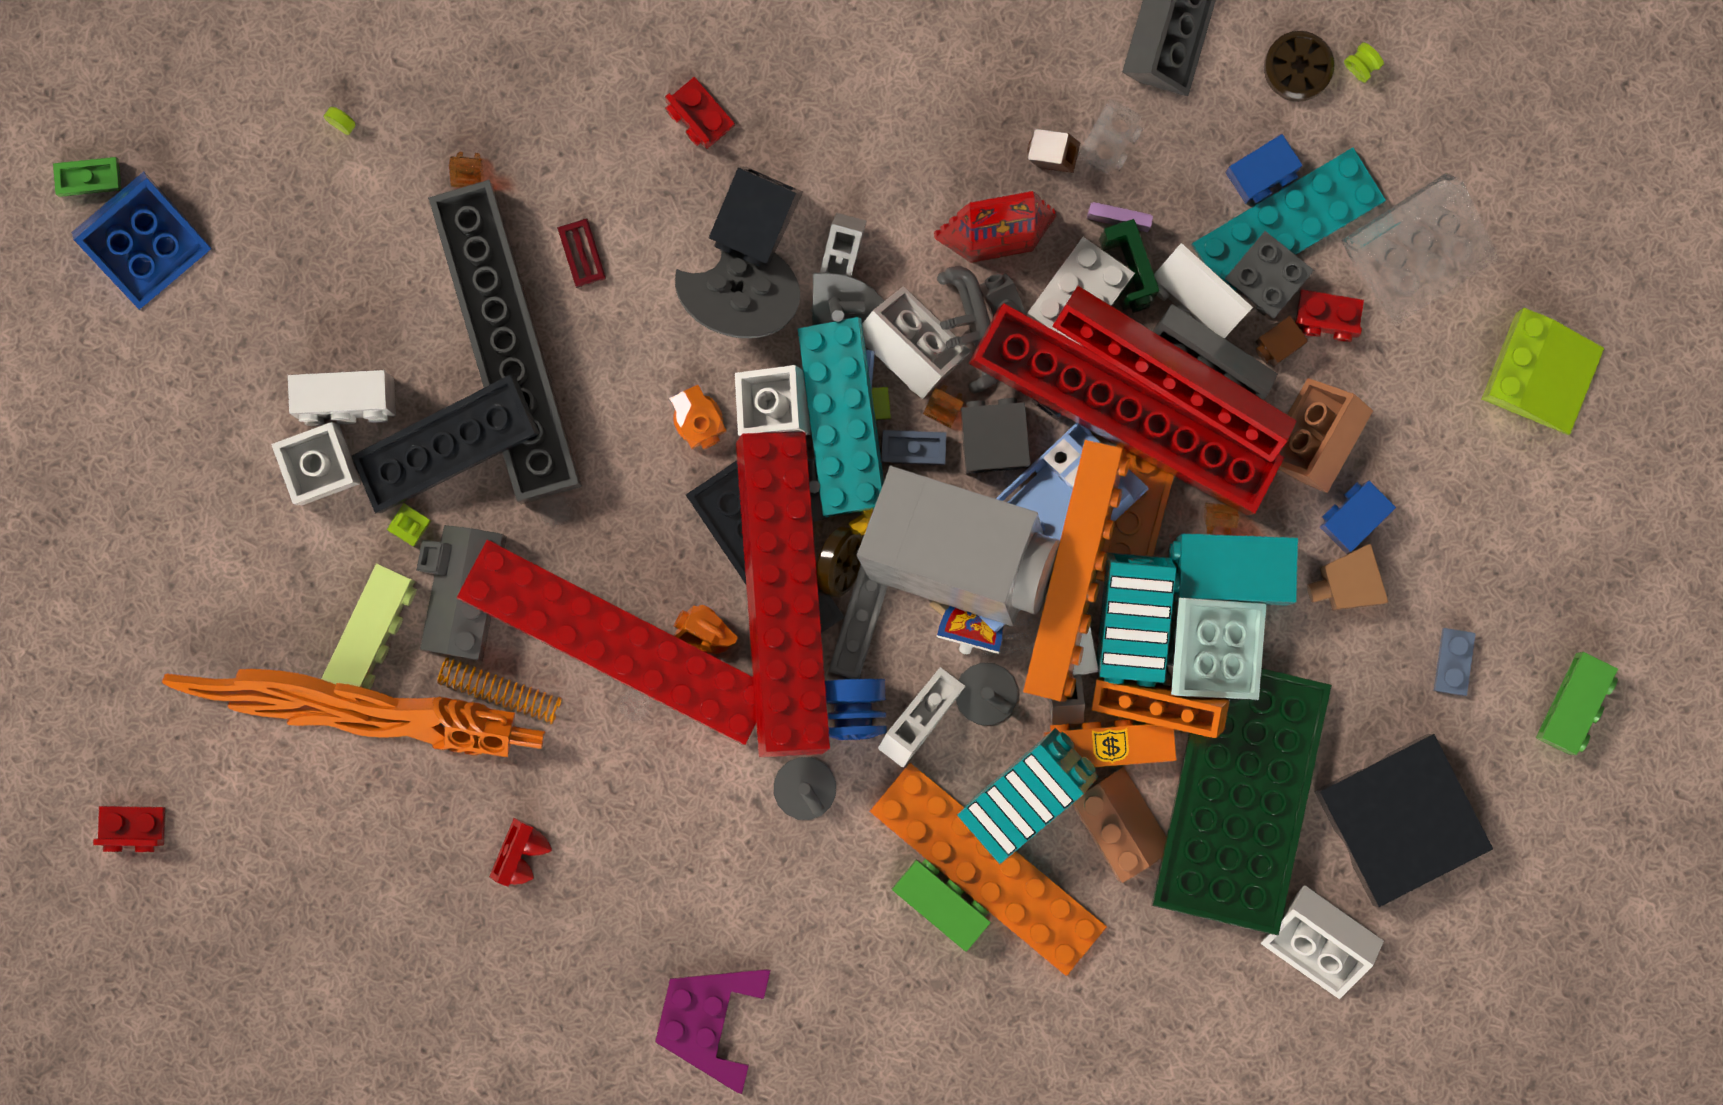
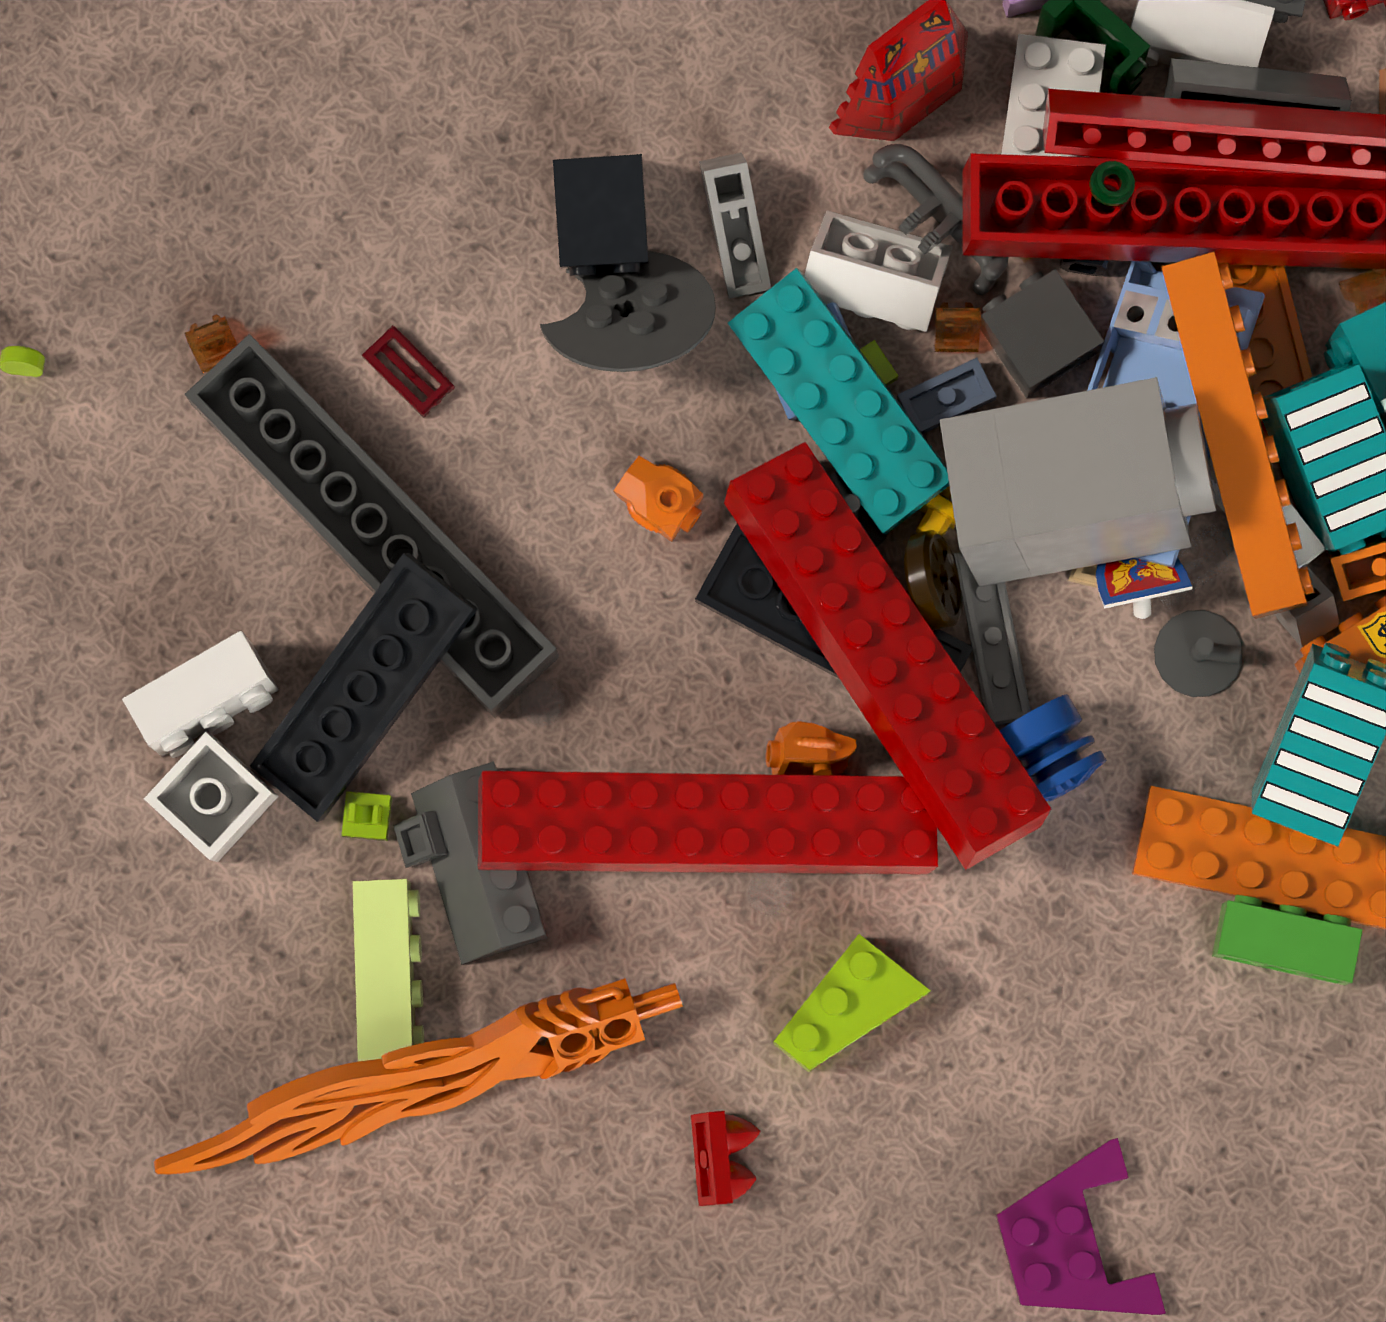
camera: 20 degrees left, 5 degrees down
light orange piece [437,657,562,724] -> none
red bracket [665,77,735,150] -> none
white brick [735,365,811,436] -> none
dark grey shield [773,757,836,820] -> none
dark grey shield [812,272,885,326] -> none
white slope [878,667,965,767] -> none
dark grey bracket [980,273,1026,318] -> none
reddish brown brick [1255,316,1308,367] -> none
none -> lime wedge [773,934,931,1072]
none -> dark green plate [1089,161,1135,206]

